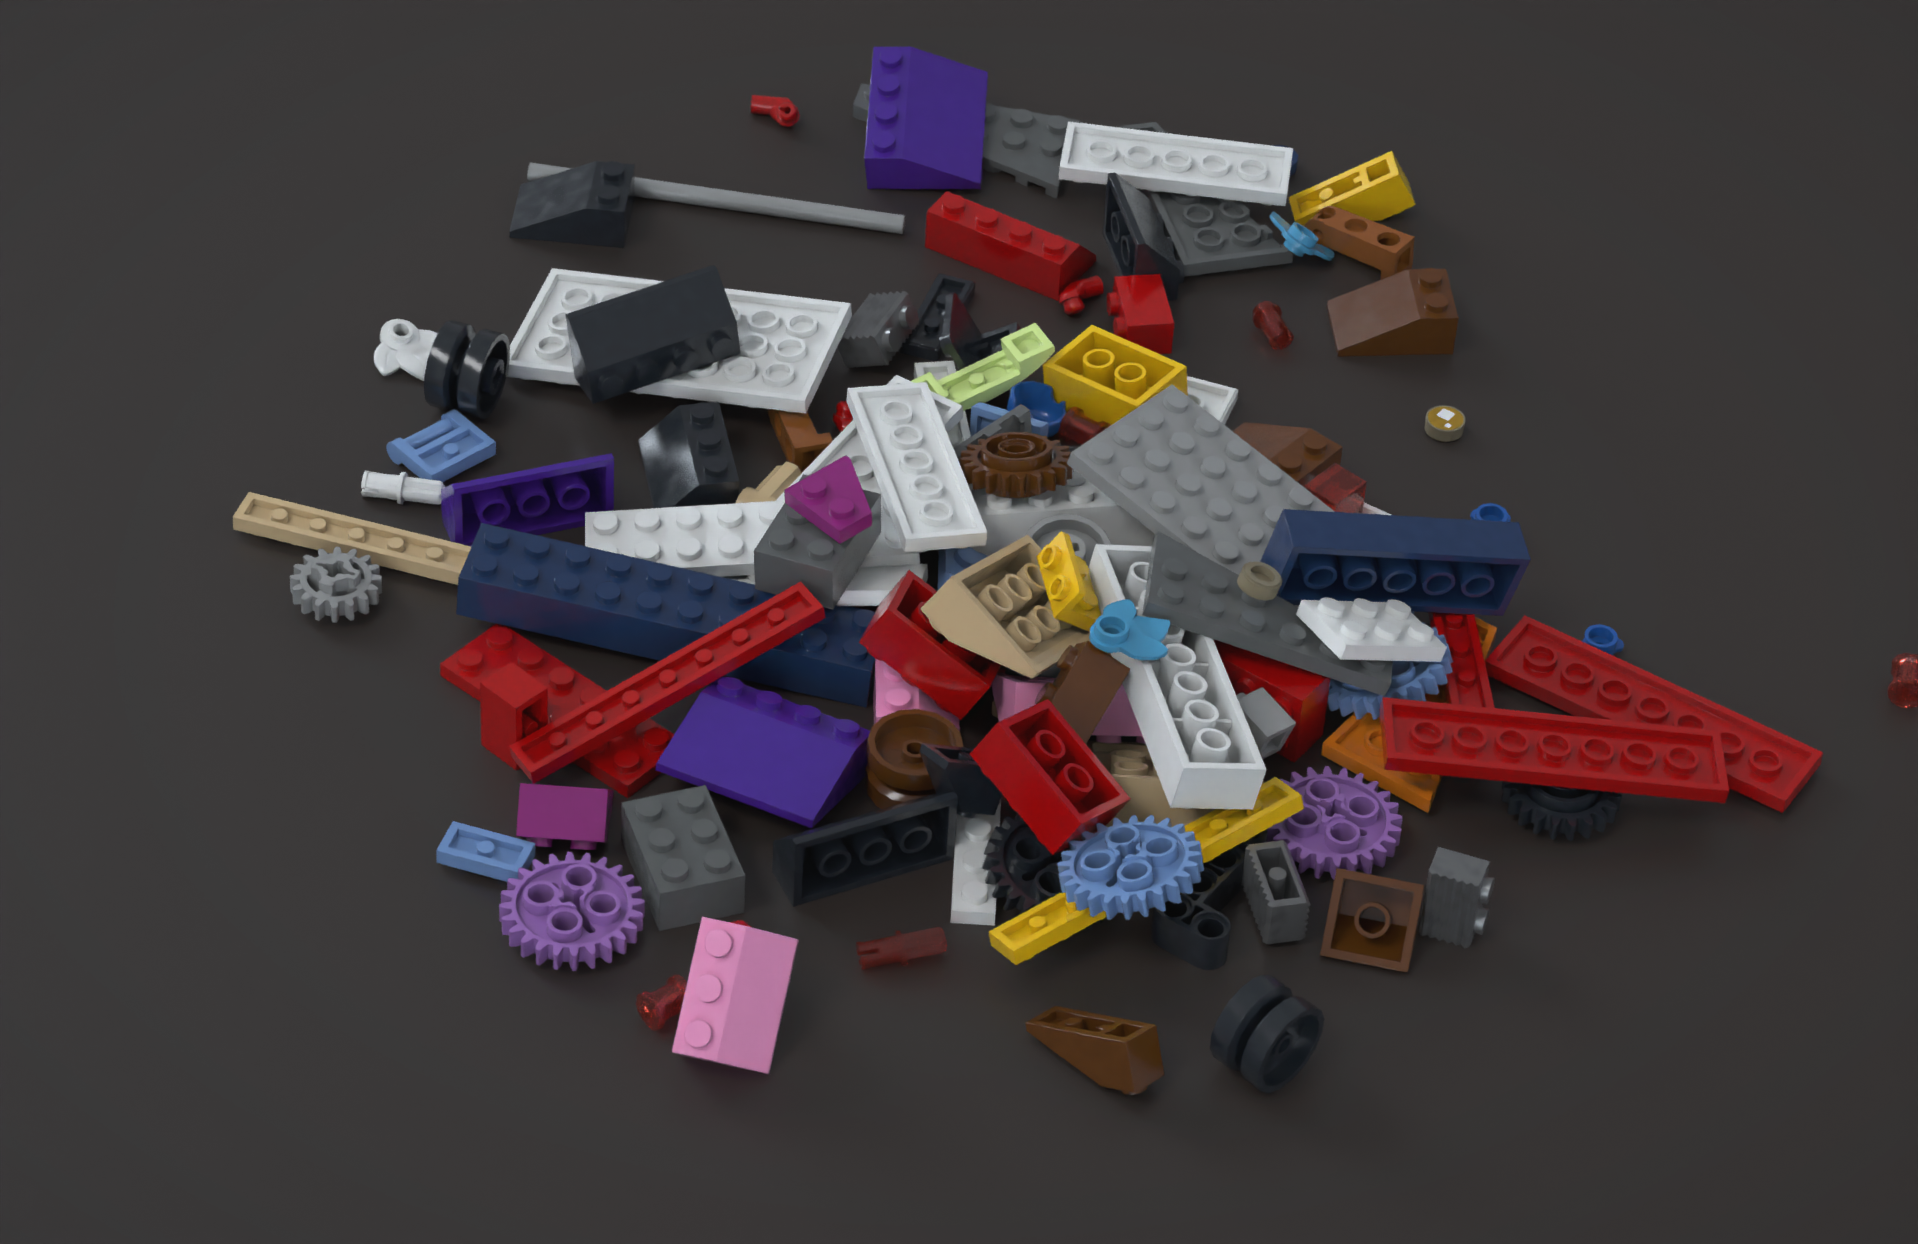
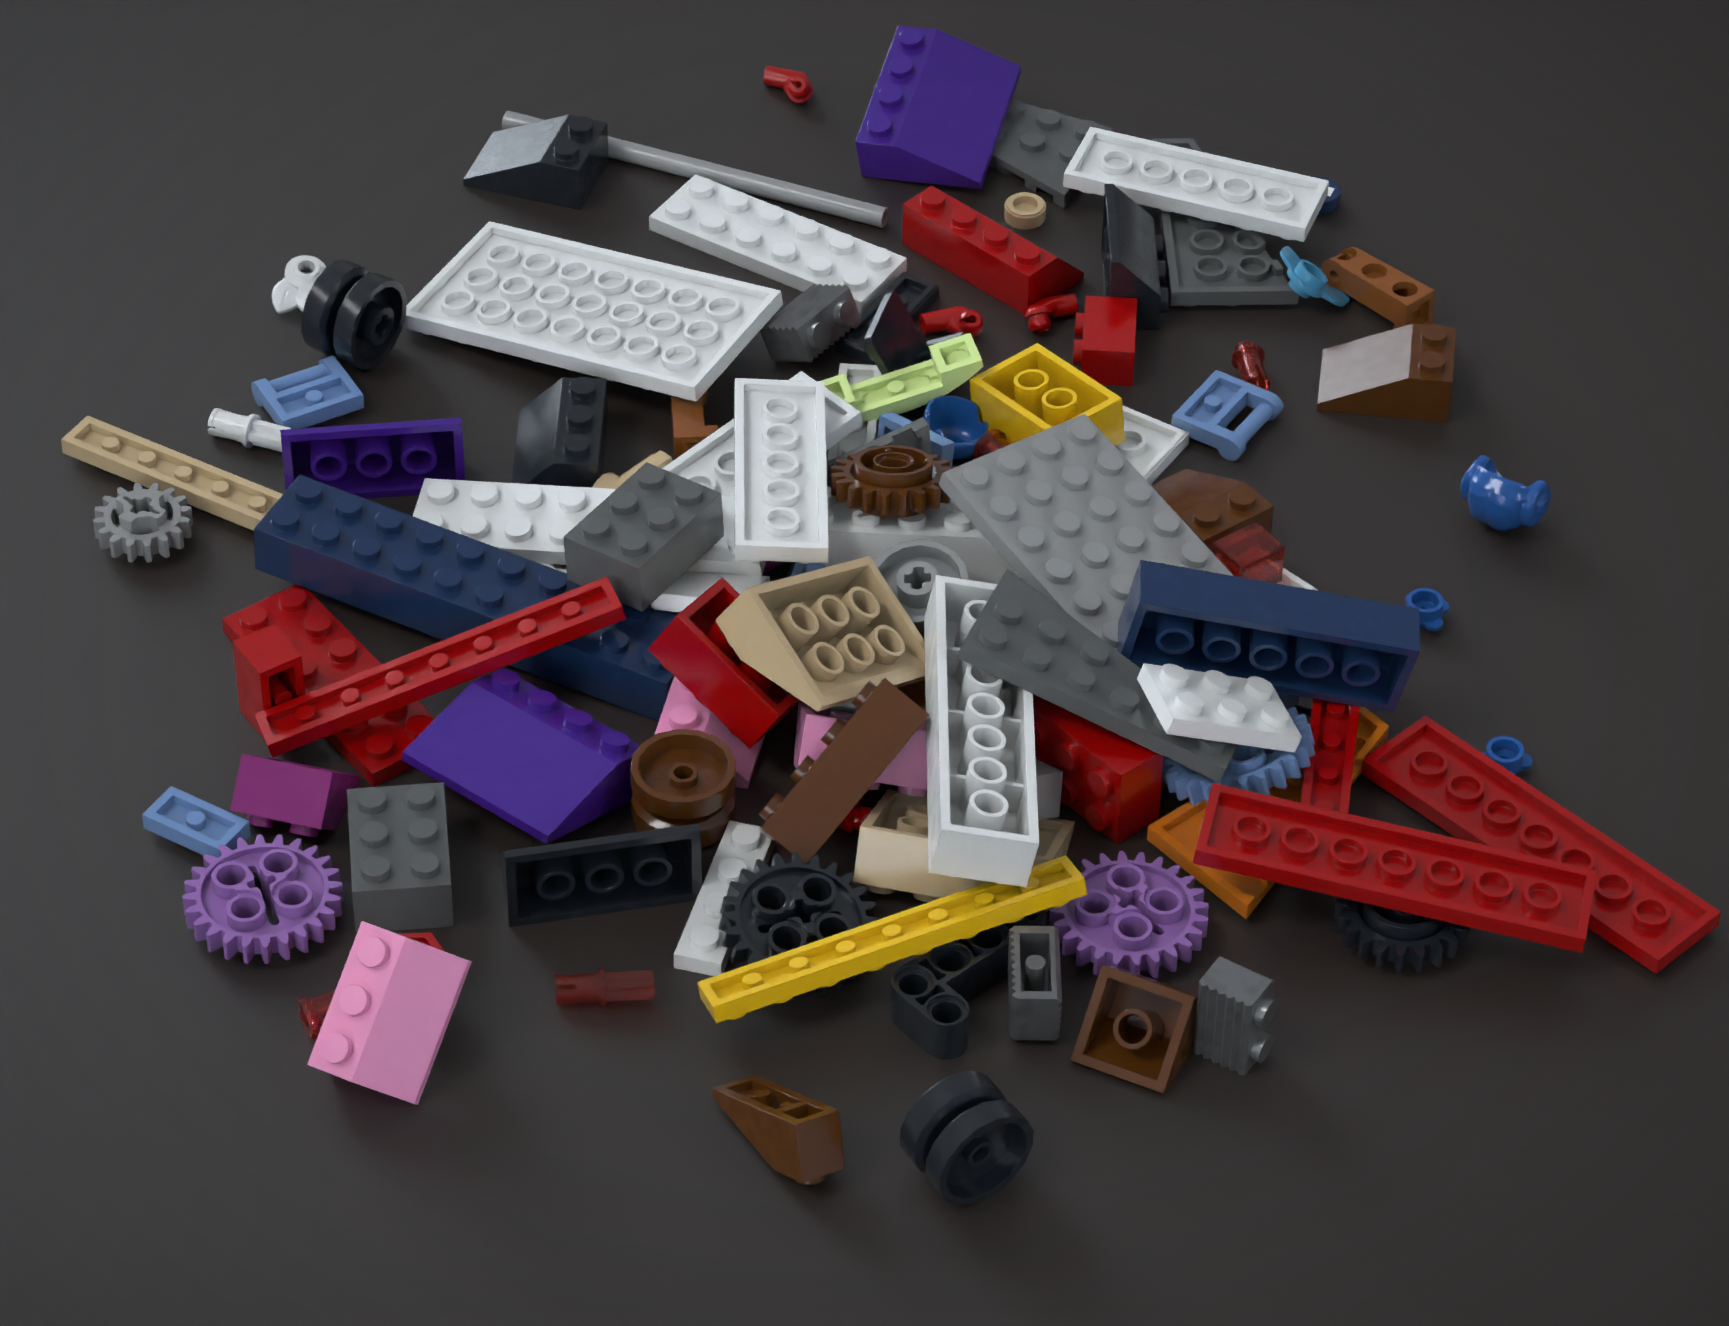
camera: 15 degrees right, 0 degrees up
black slope [565,265,741,404] -> none
magenta wing [784,455,872,544] -> none
black slope [919,743,1002,818] -> none
red brick [970,699,1131,855] -> none
yellow bracket [1036,531,1101,632] -> none
medium blue gear [1057,815,1204,920] -> none
dark azure plate [1089,599,1170,660] -> none
light grey brick [1236,687,1296,759] -> none
dark tan tile [1237,561,1282,601] -> none
yellow slope [1288,151,1416,226] -> none
tile [1424,405,1465,442] -> none
none -> white plate [649,174,907,315]
none -> red arm [919,306,983,337]
none -> tan tile [1004,192,1046,230]
none -> medium blue plate [1171,370,1283,461]
none -> blue hair [1459,455,1551,532]

